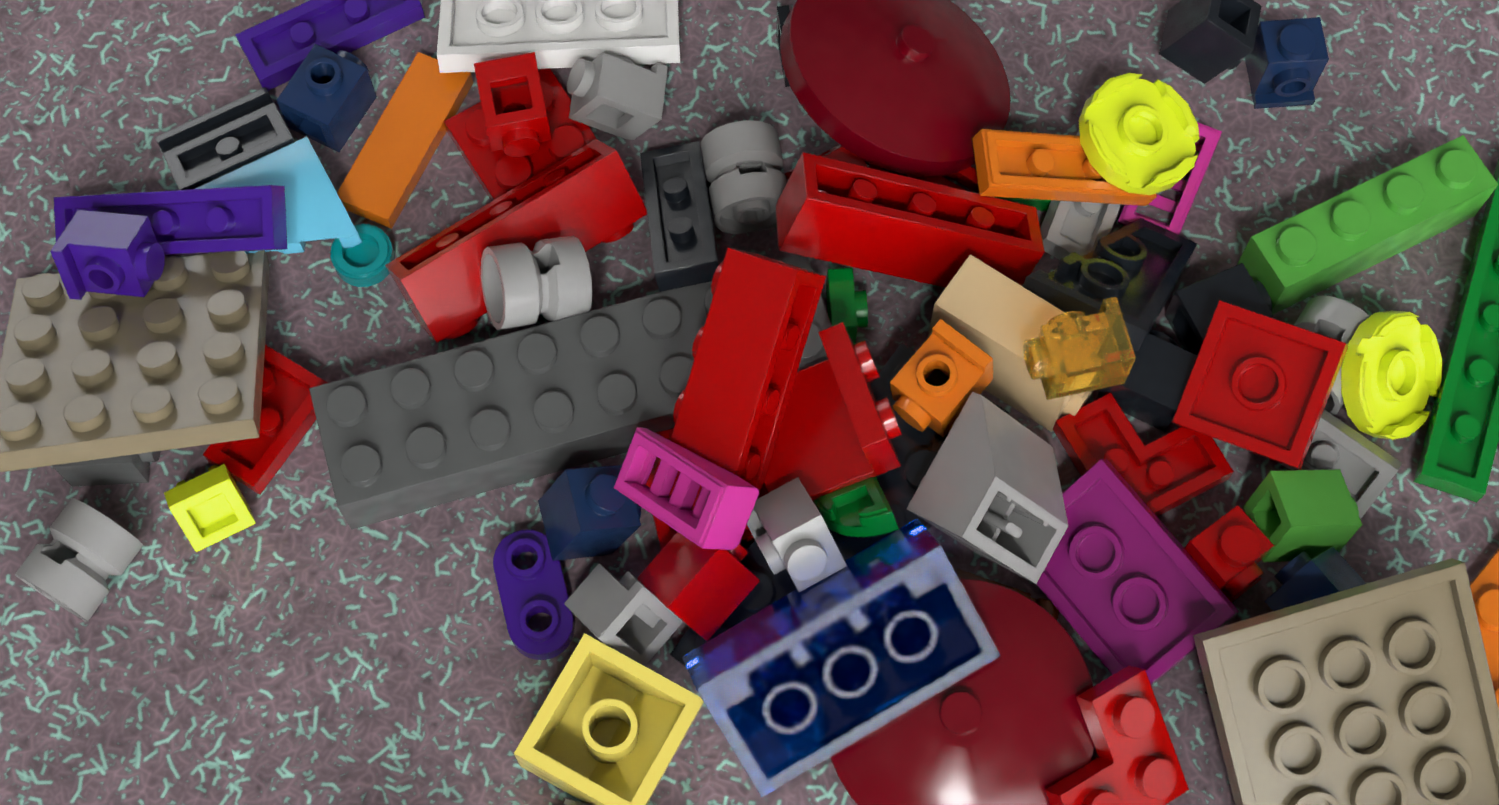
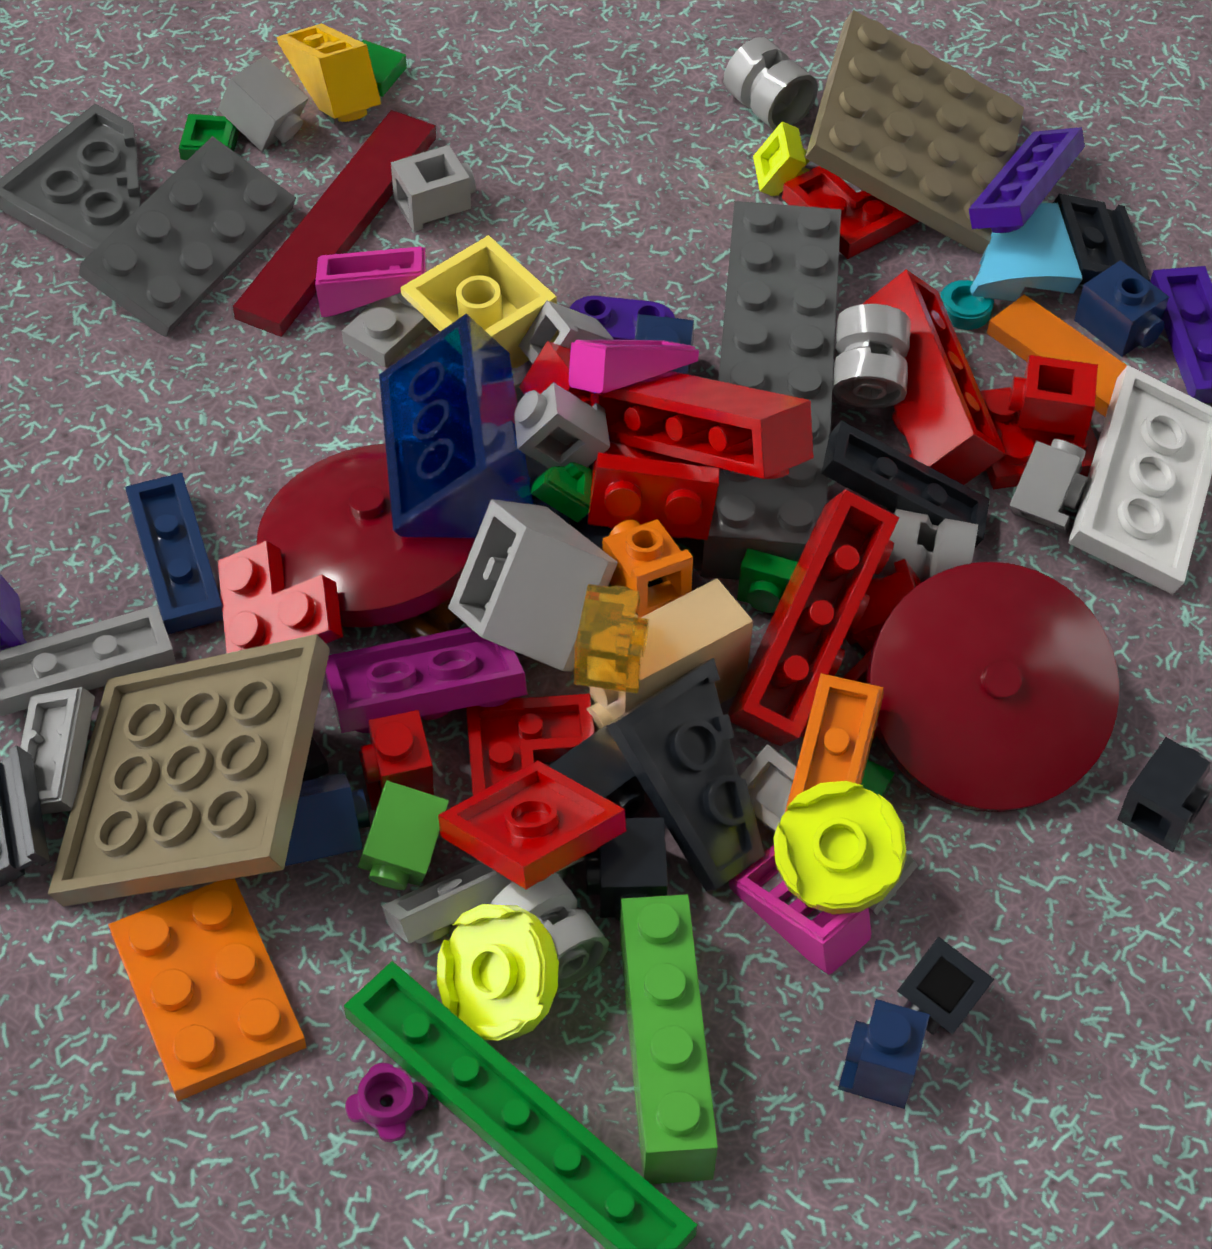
camera: 110 degrees right, 15 degrees down
dark purple brick [50,210,165,300] -> none

